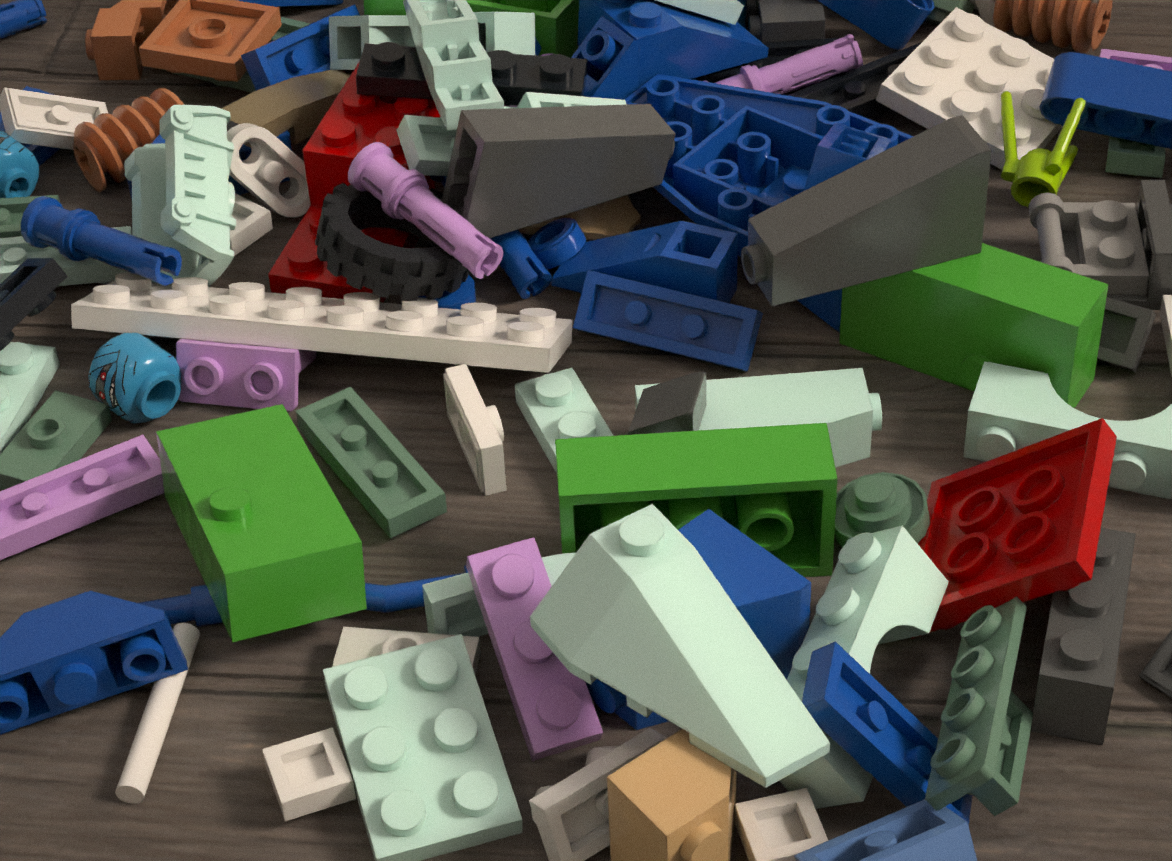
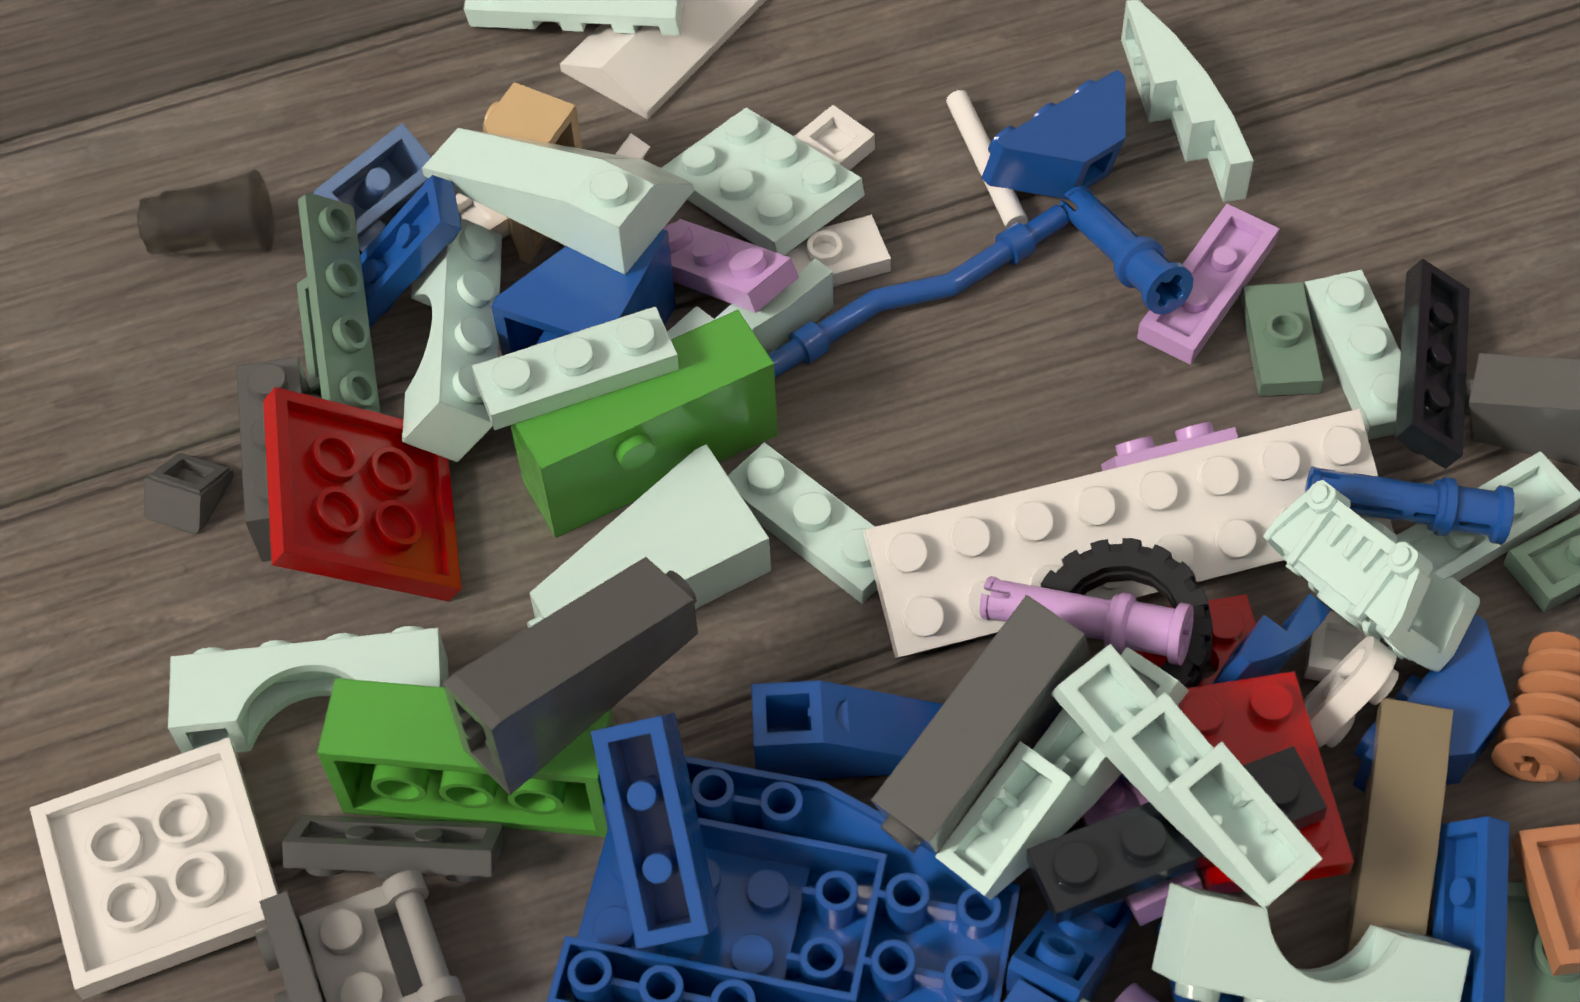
camera: 155 degrees right, 15 degrees up
dark azure head [88,332,181,424] -> none
bright green brick [156,404,367,643] -> none
sand green plate [296,387,447,539] -> none
white plate [443,364,507,496] -> none
blue plate [573,270,763,372] -> none
dark grey slope [628,372,706,435] -> none
sand green plate [834,472,930,547] -> none
none -> light aqua plate [472,306,679,430]
none -> blue pin [1059,185,1194,315]
none -> blue slope [1212,593,1331,684]

